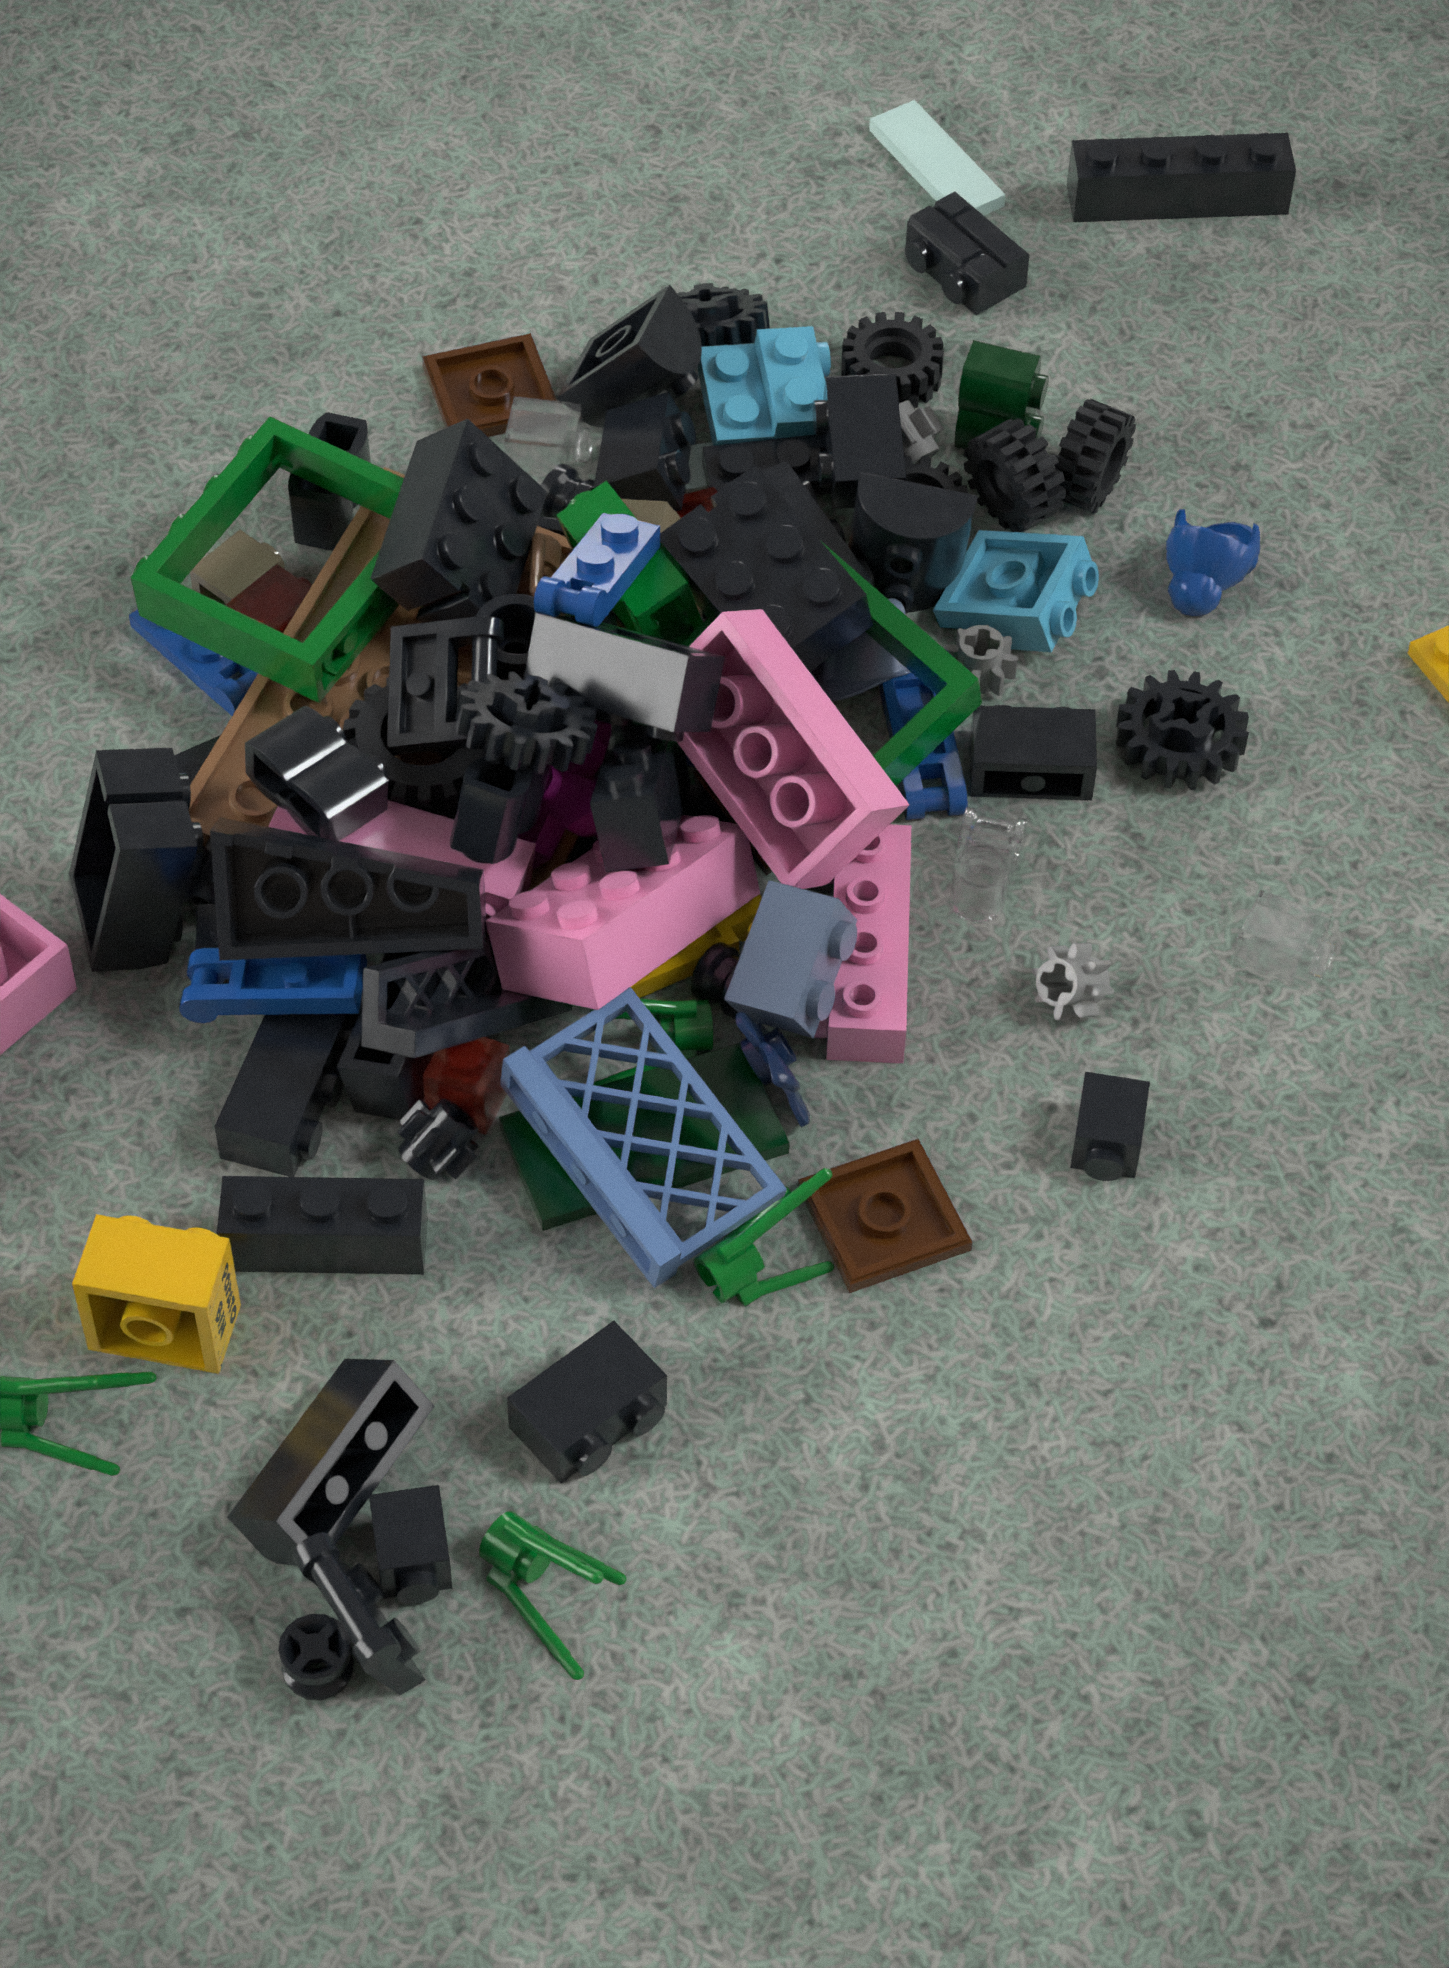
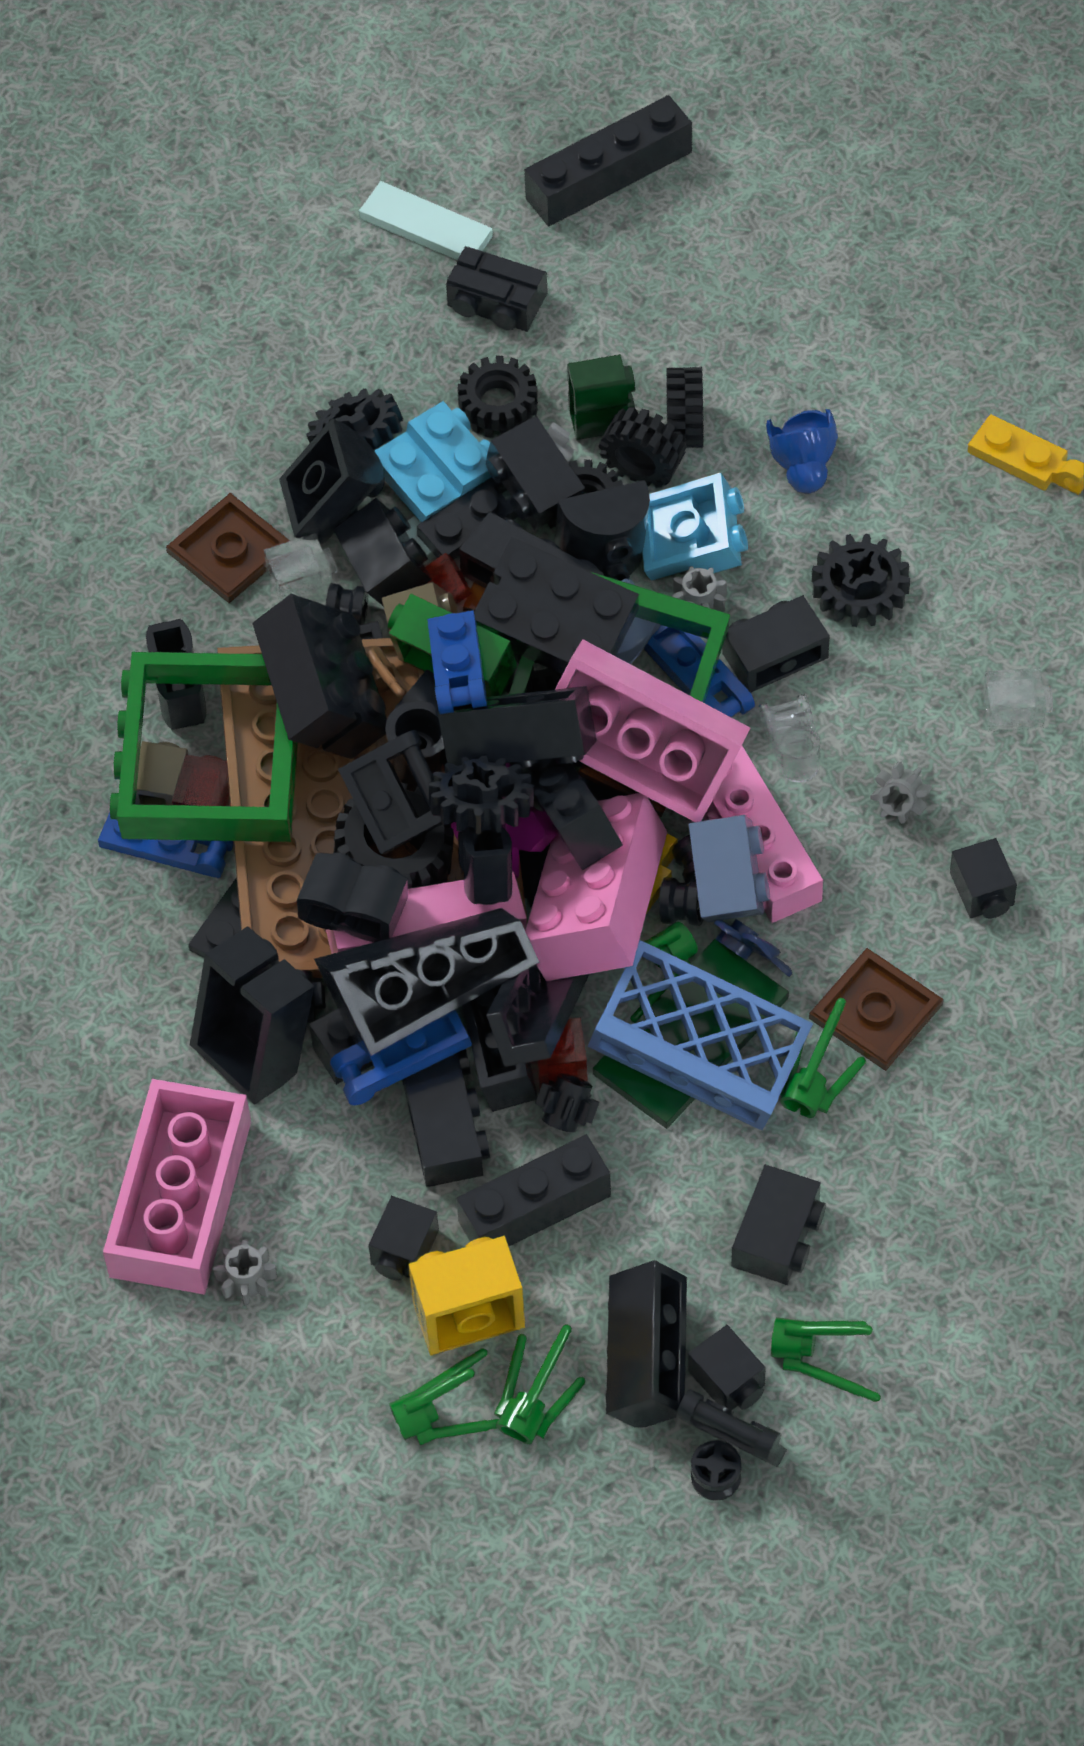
camera: 25 degrees left, 5 degrees up
none -> black brick [368,1195,439,1281]
none -> green plant [494,1324,586,1445]

